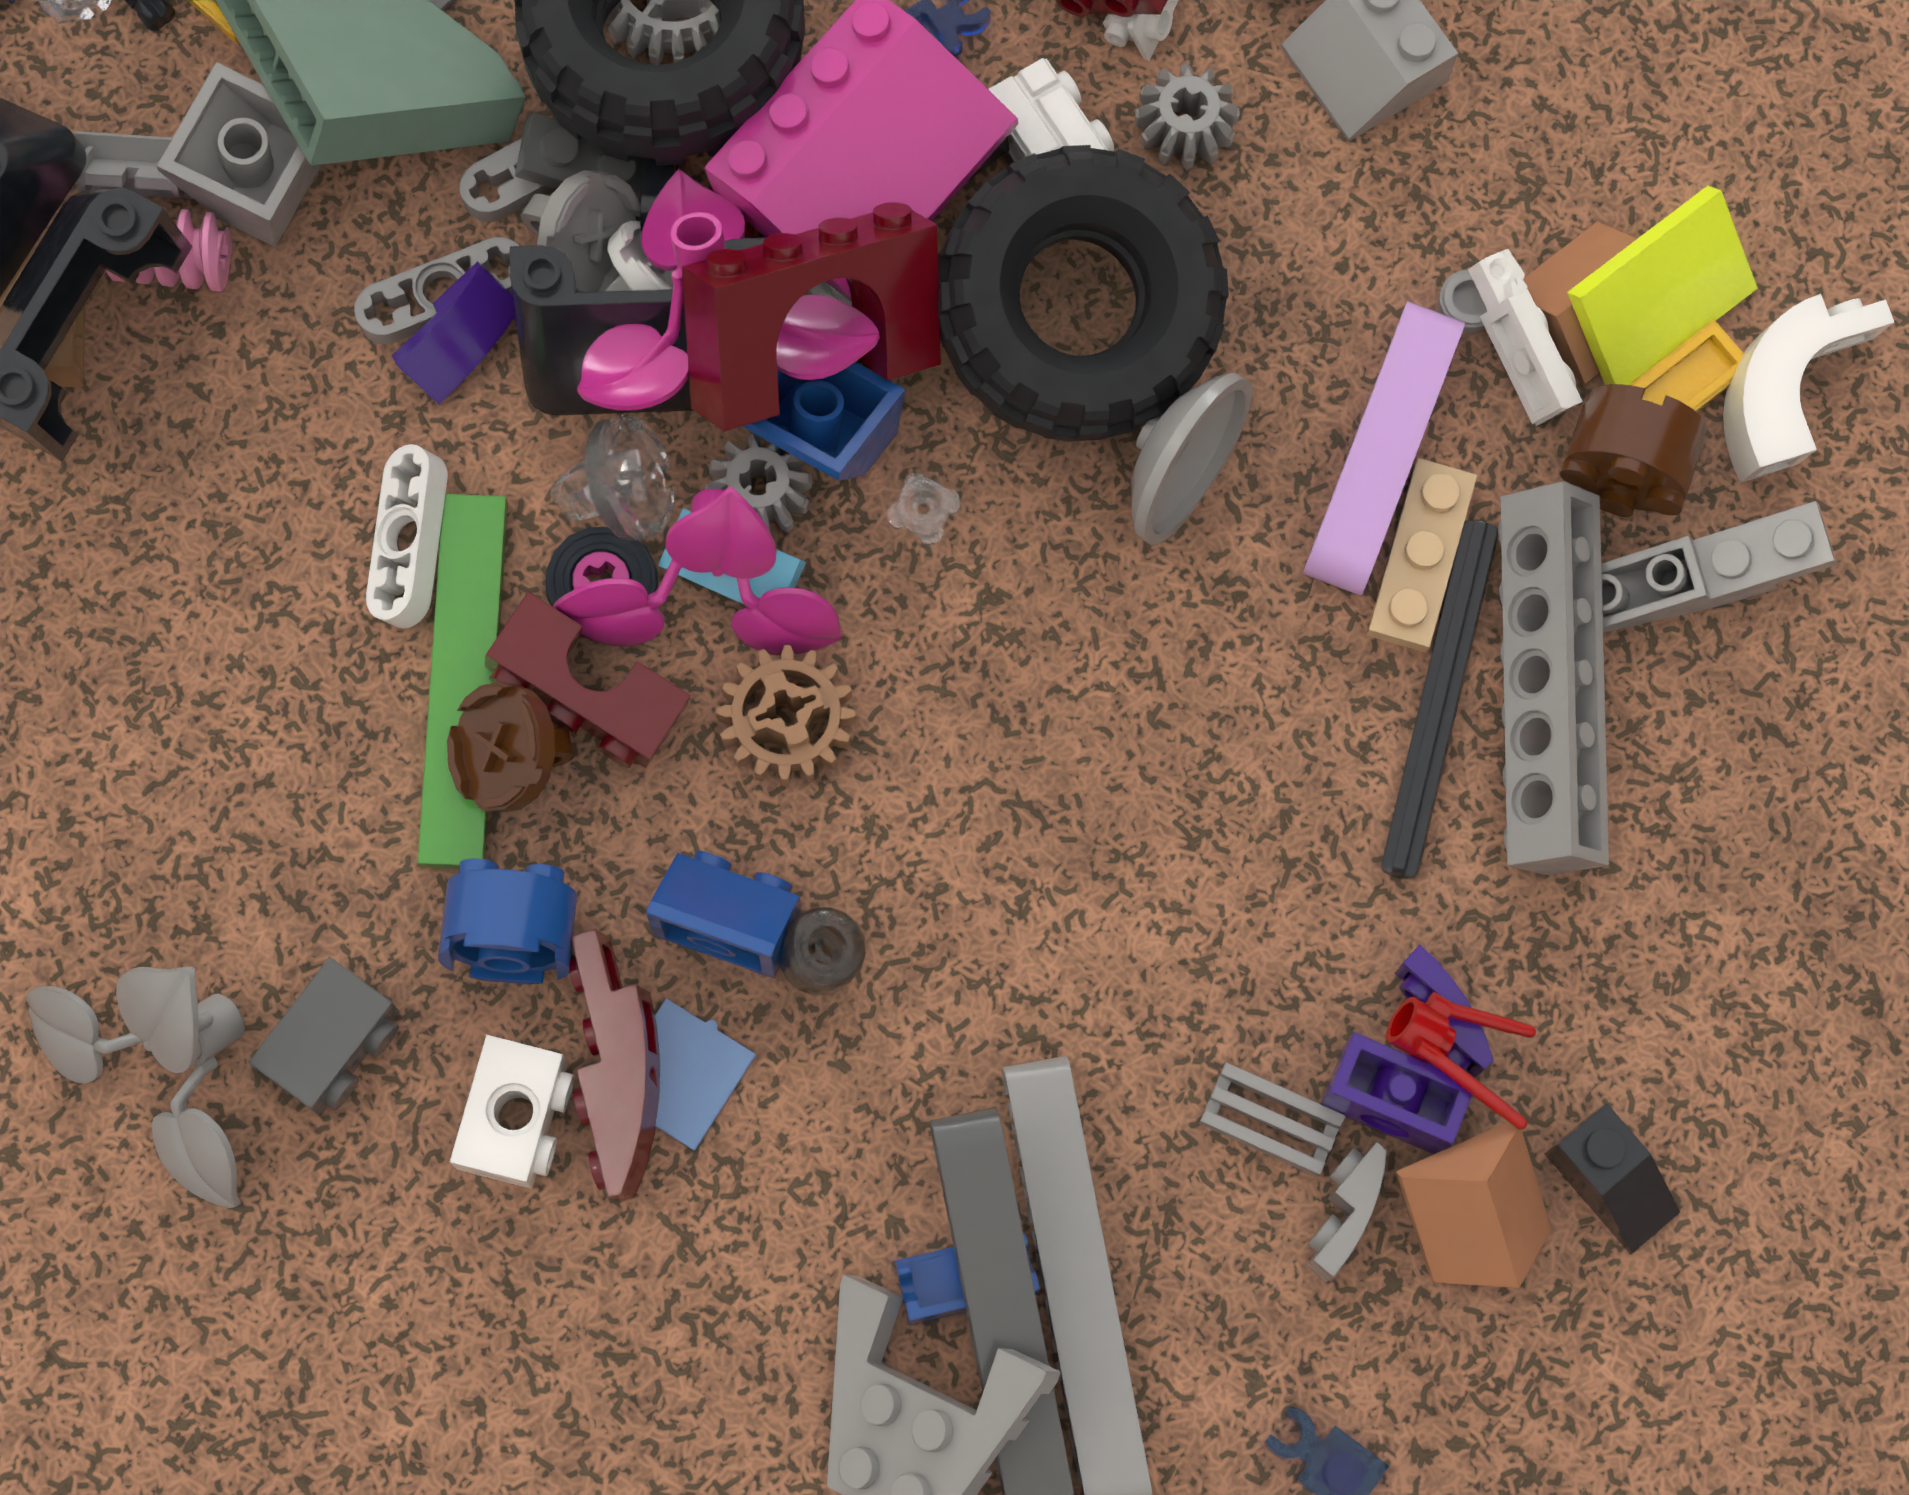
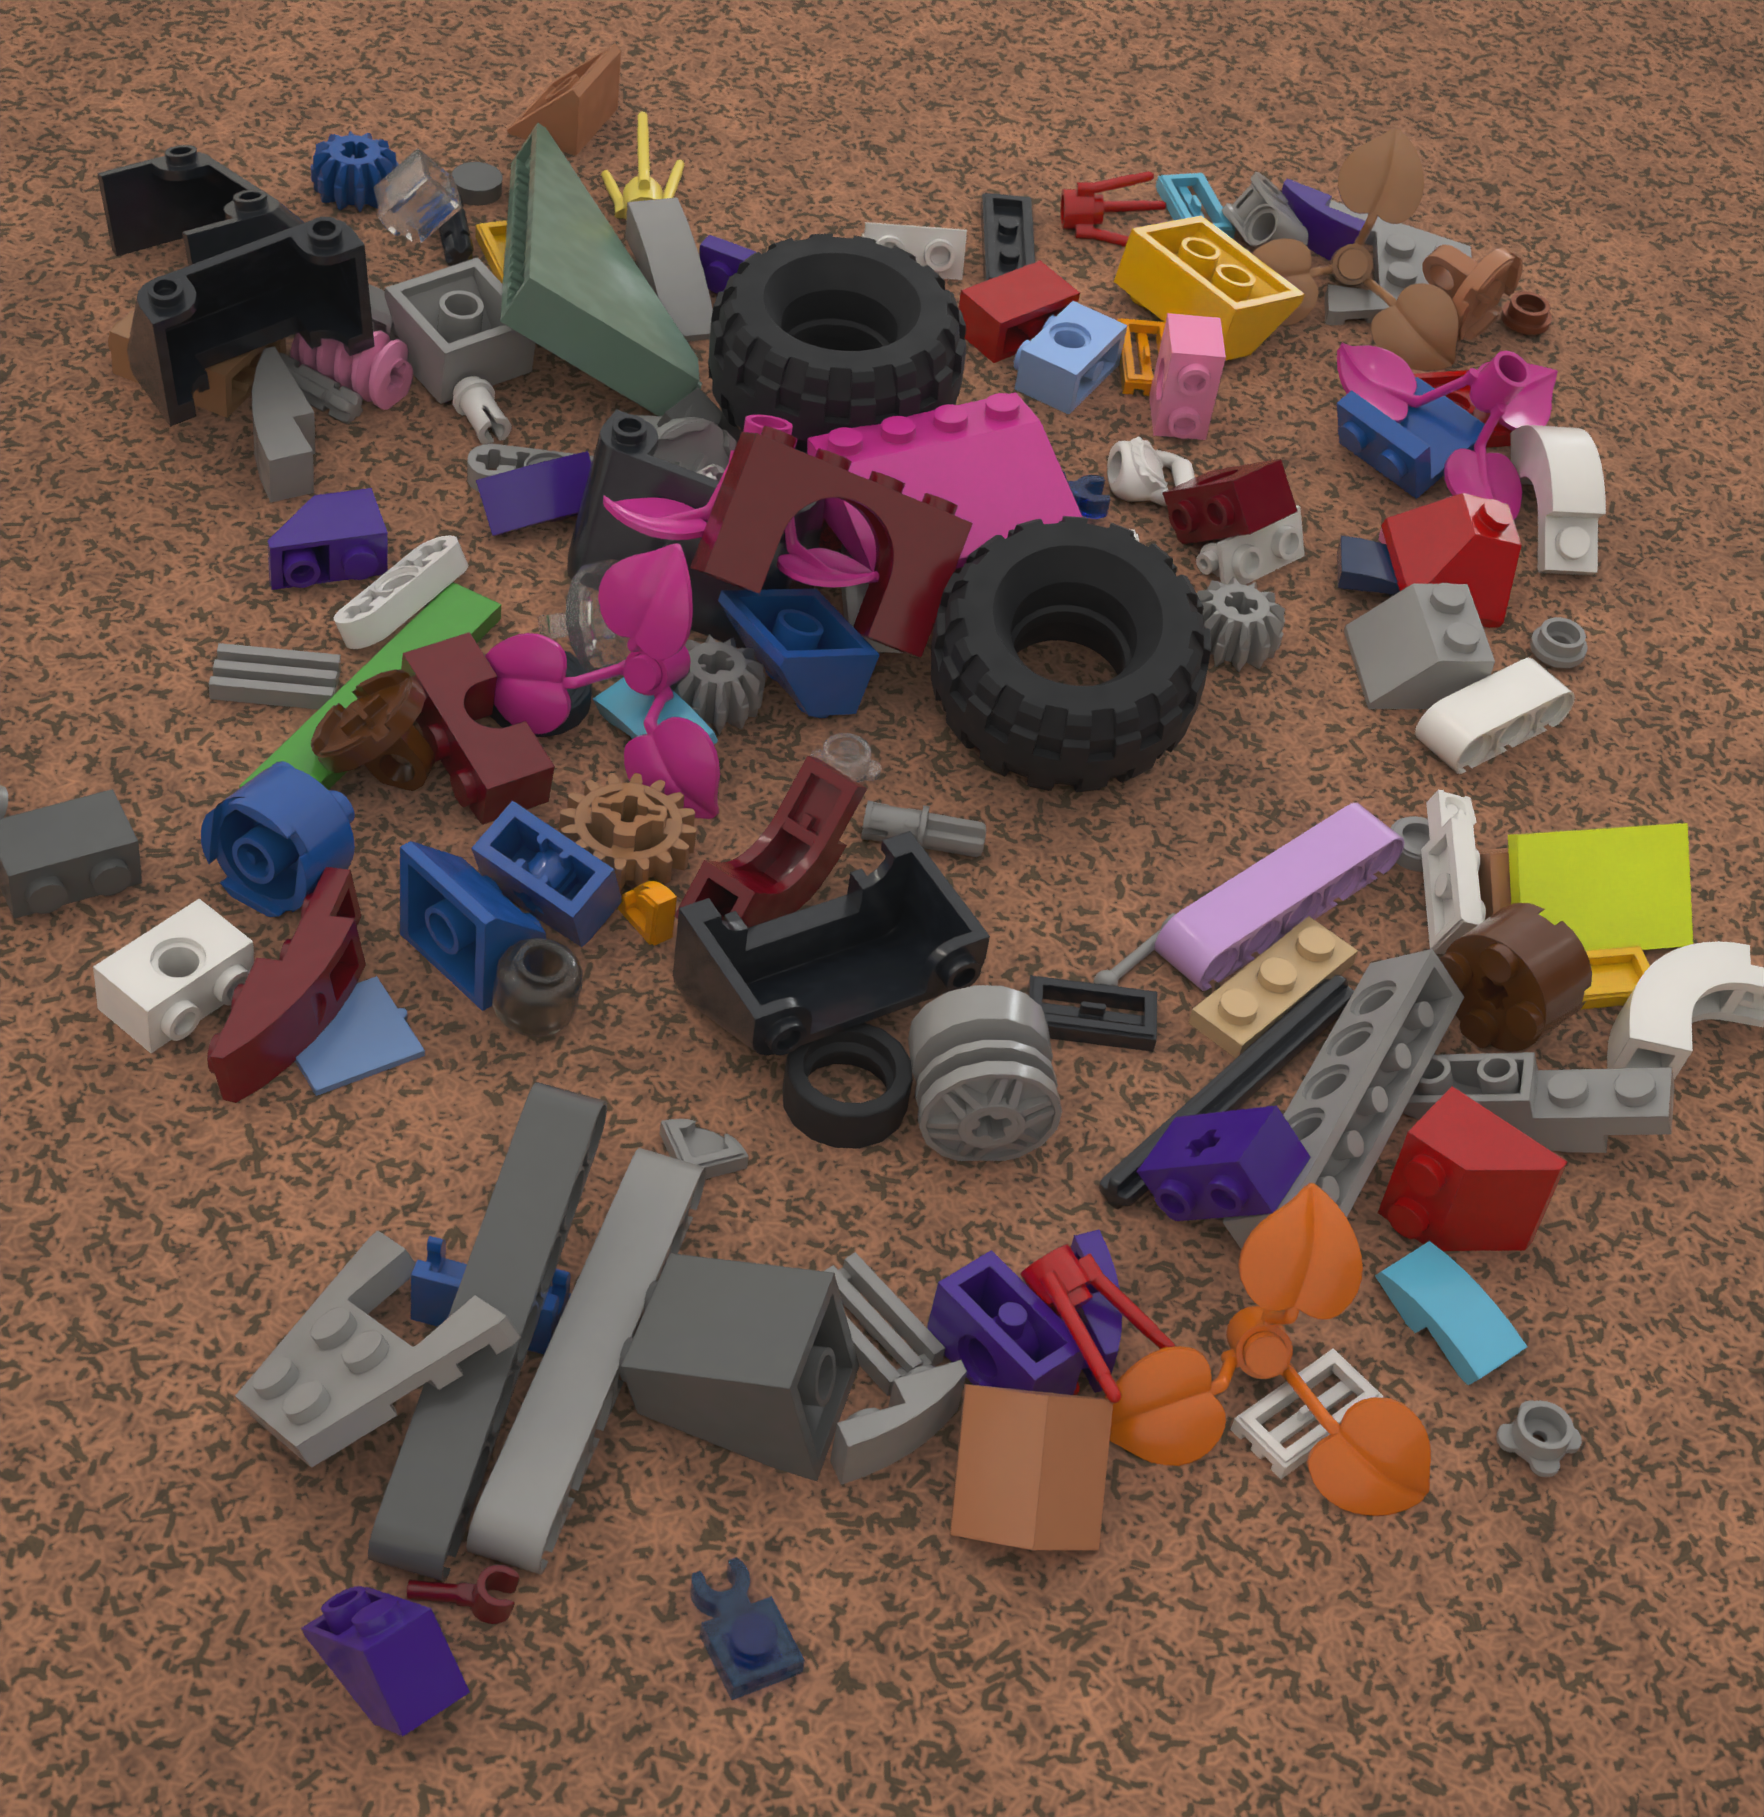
camera: 25 degrees right, 30 degrees down
light grey dish [1131,373,1252,545] -> none
black slope [1544,1103,1680,1255] -> none
none -> light grey tile [209,643,341,710]
none -> light grey slope [252,346,315,502]
none -> dark purple slope [267,488,388,590]
none -> light grey axle [279,353,363,423]
none -> white pin [453,376,511,444]
none -> blue brick [471,800,622,947]
none -> light orange tile [618,881,677,946]
none -> dark grey slope [619,1253,859,1481]
none -> light grey tile [660,1119,749,1179]
none -> black windscreen [673,831,990,1056]
none -> dark red arch [674,756,868,928]
none -> black tyre [782,1023,913,1149]
none -> light grey axle [861,800,987,857]
none -> light grey wheel [908,985,1062,1161]
none -> black tile [1027,975,1157,1052]
none -> light grey hinge [1093,913,1176,986]
none -> orange plant [1104,1183,1431,1516]
none -> dark purple brick [1137,1105,1311,1221]
none -> white tile [1230,1349,1384,1479]
none -> medium azure slope [1375,1241,1527,1385]
none -> red slope [1377,1086,1568,1251]
none -> white beam [1415,658,1575,774]
none -> light grey plate [1496,1400,1582,1477]

